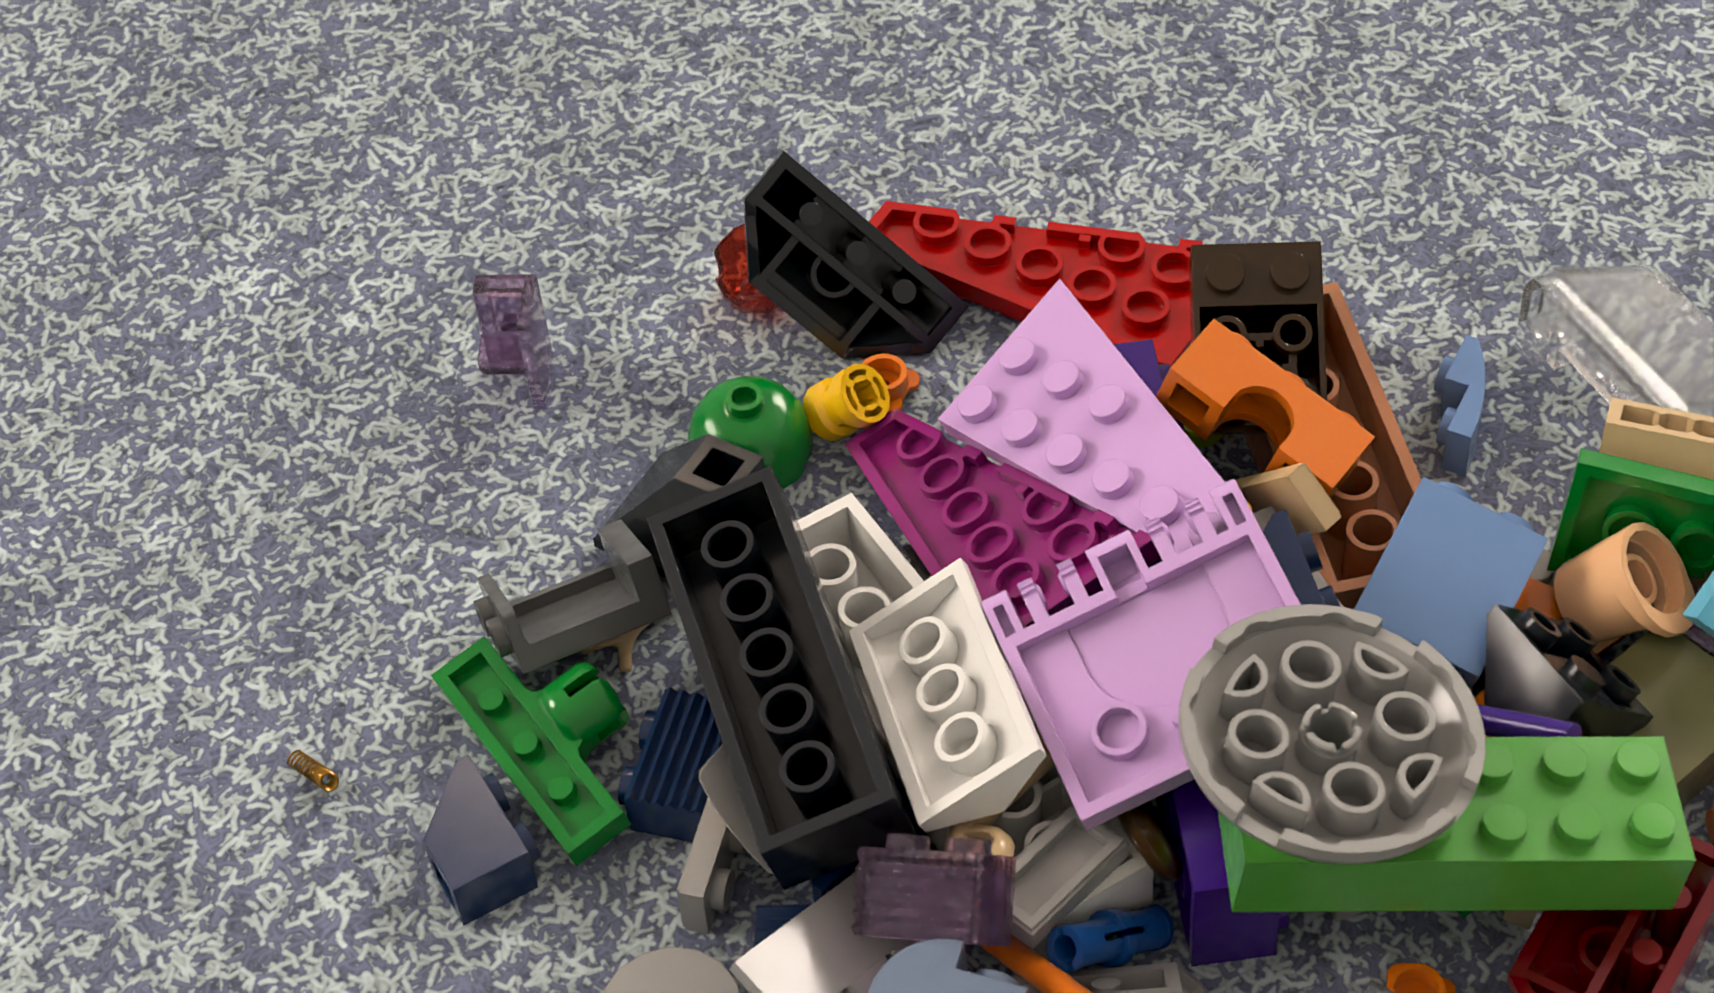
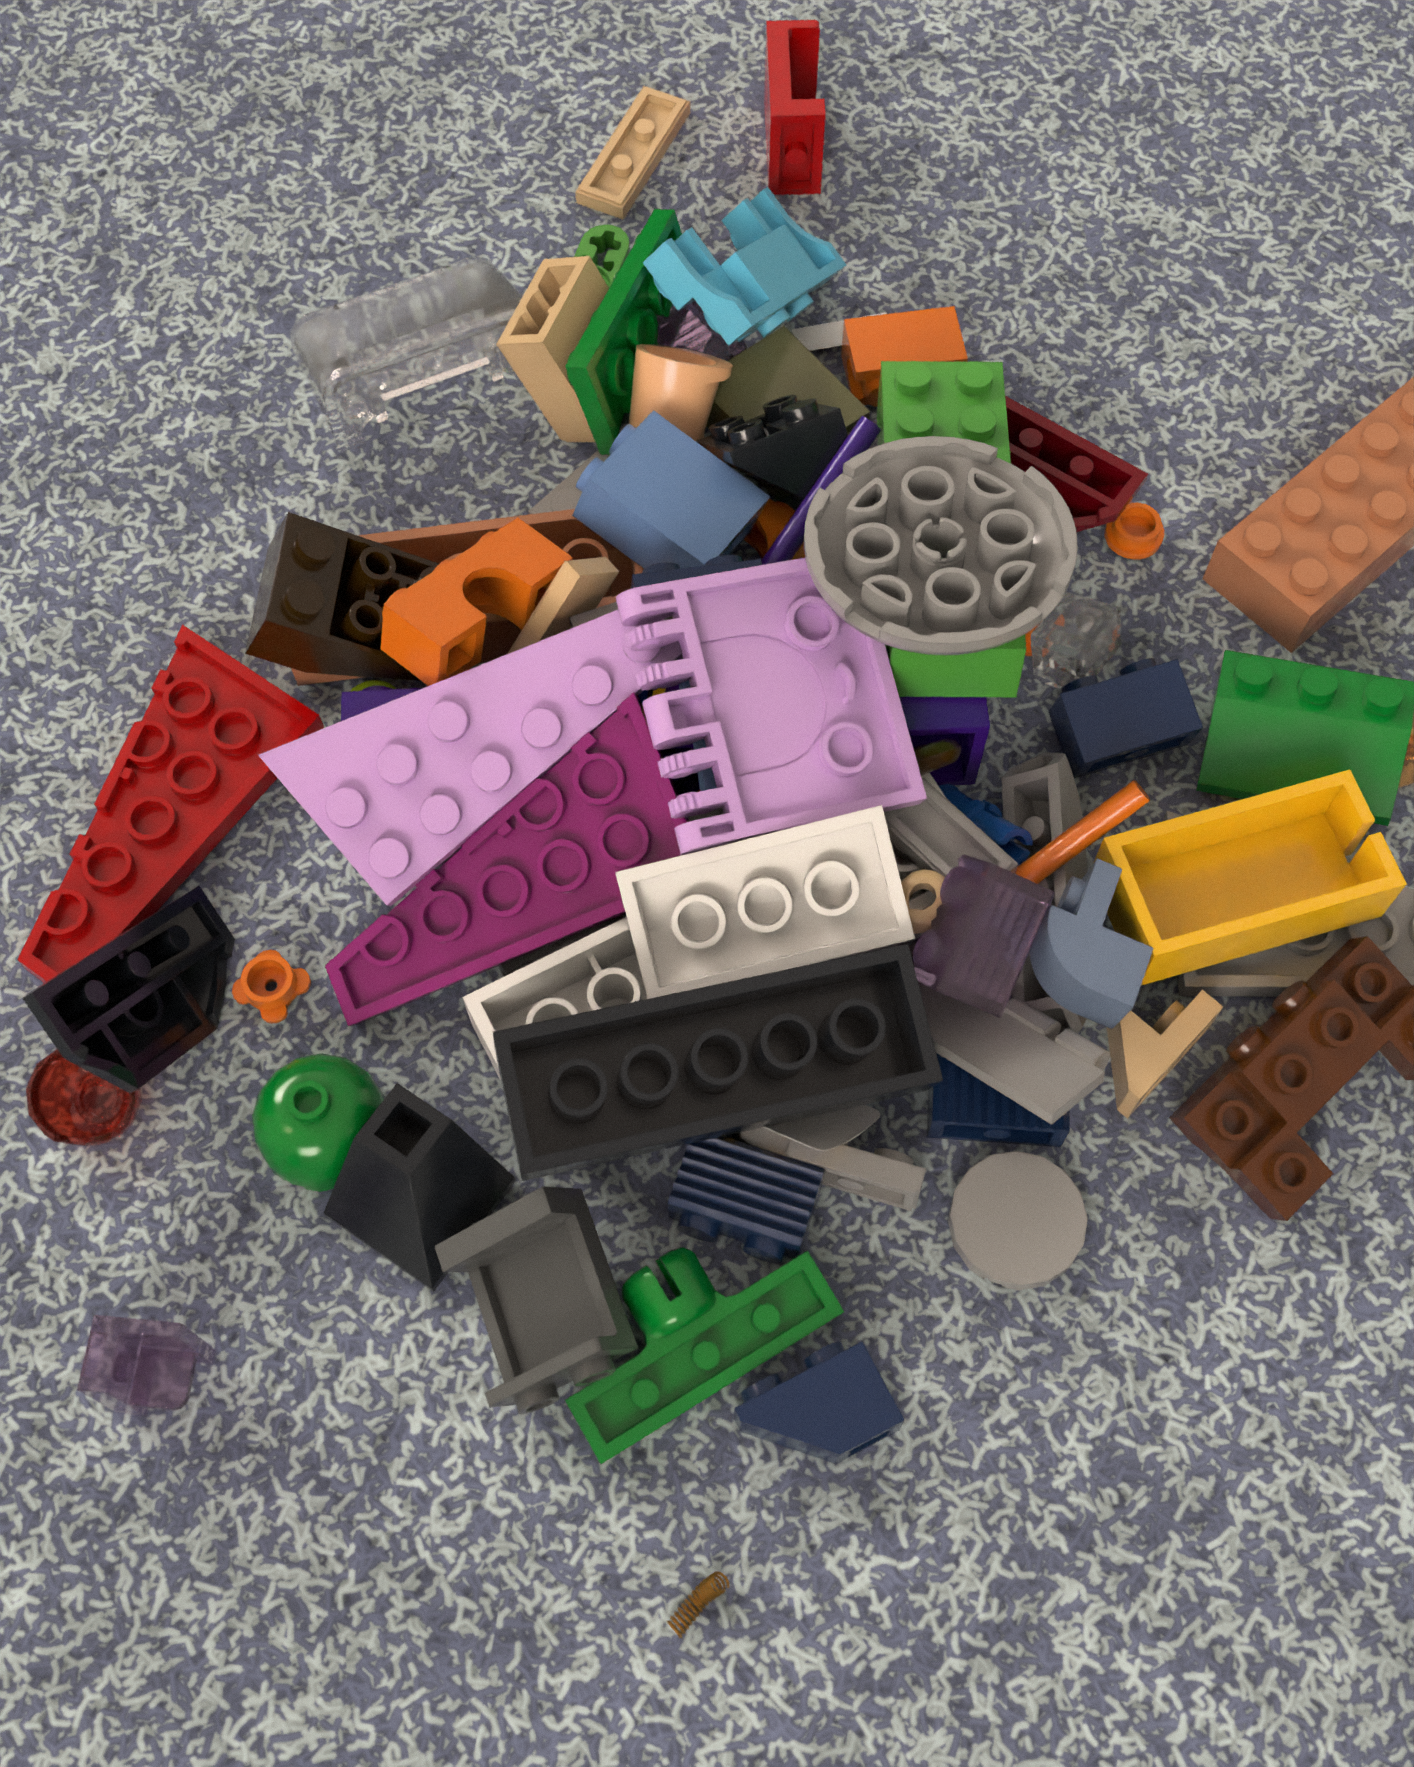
camera: 90 degrees left, 15 degrees up
yellow wheel [803,363,890,442] -> none
medium blue slope [1434,335,1485,476] -> none

